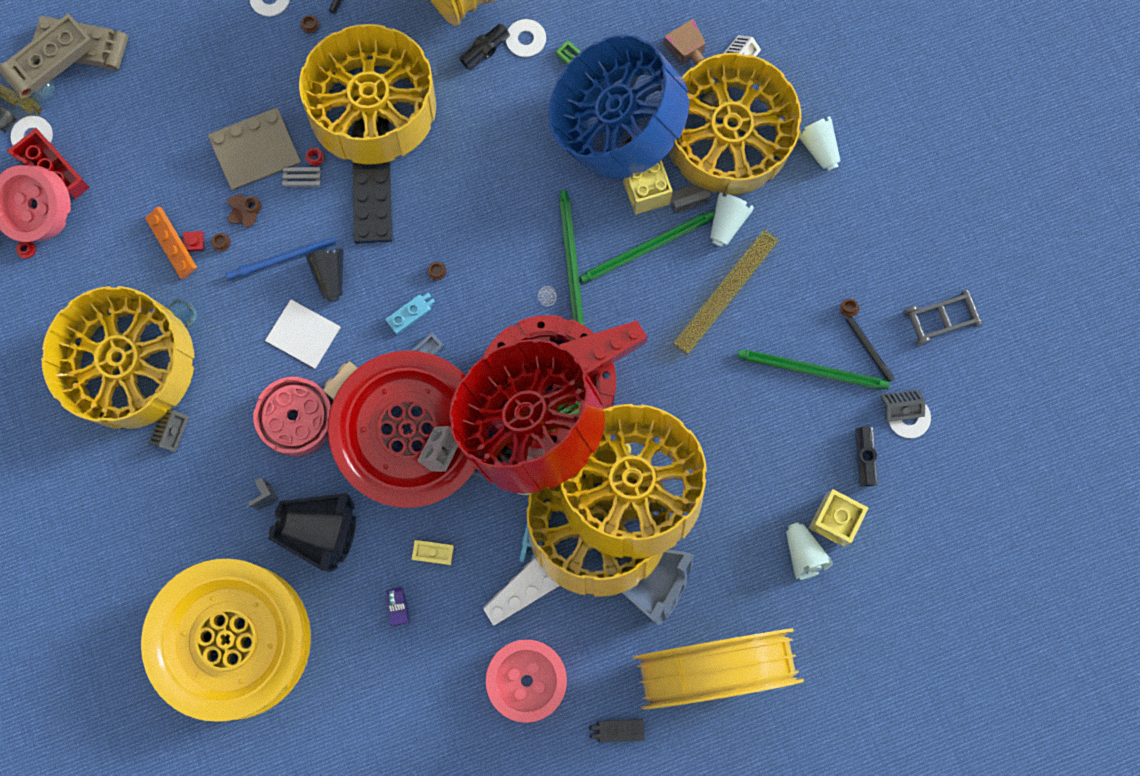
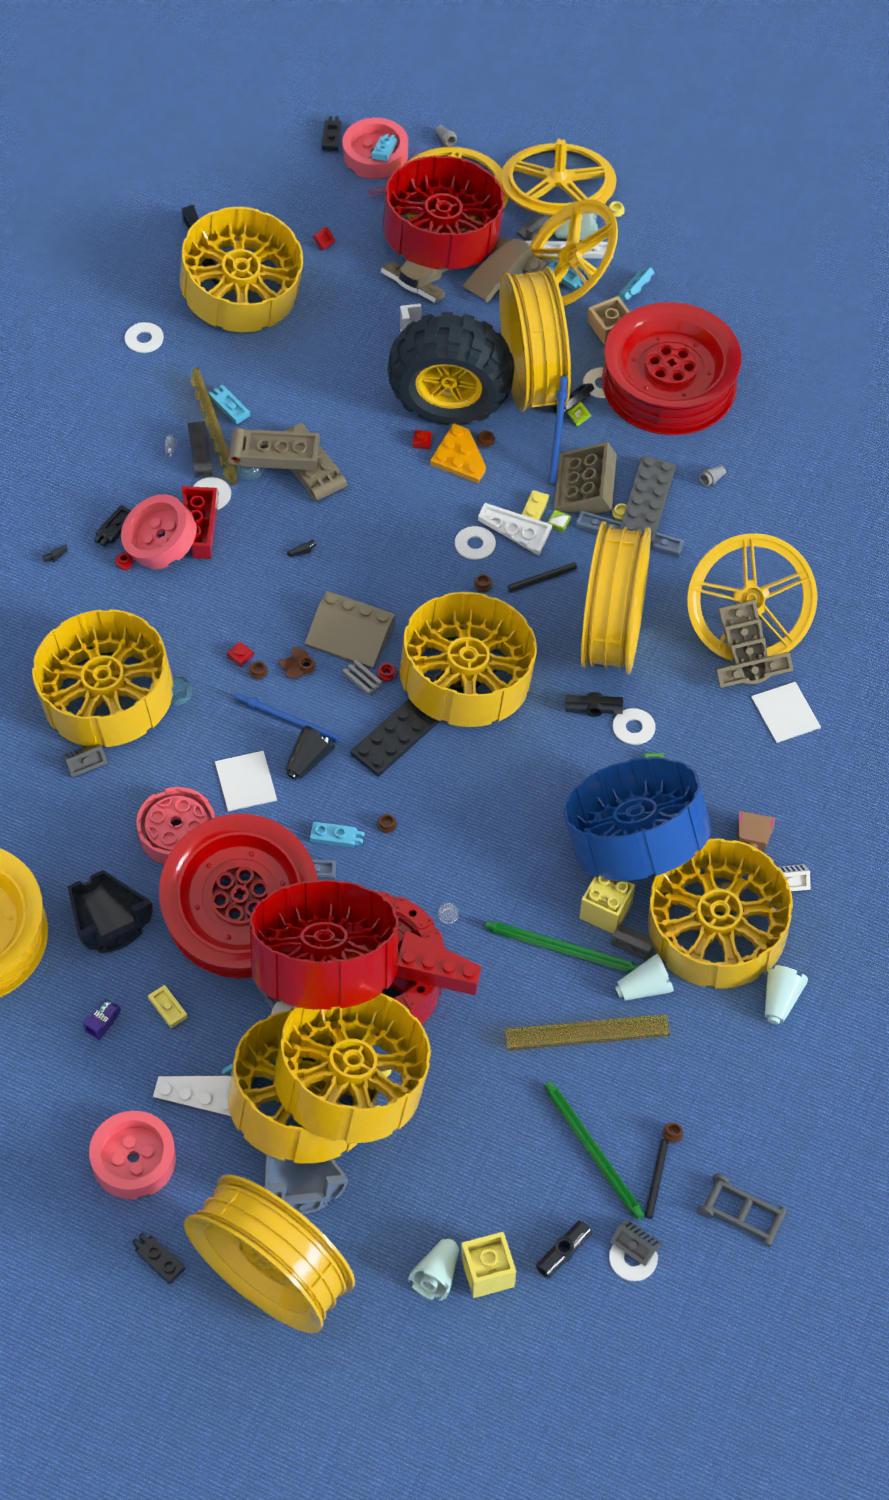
camera: 45 degrees right, 20 degrees down
orange plate [145,207,197,279] -> none
dark grey panel [248,477,279,511] -> none
light grey brick [417,426,458,472] -> none
green piece [559,190,584,325] -> none
none -> black bar [287,540,316,557]

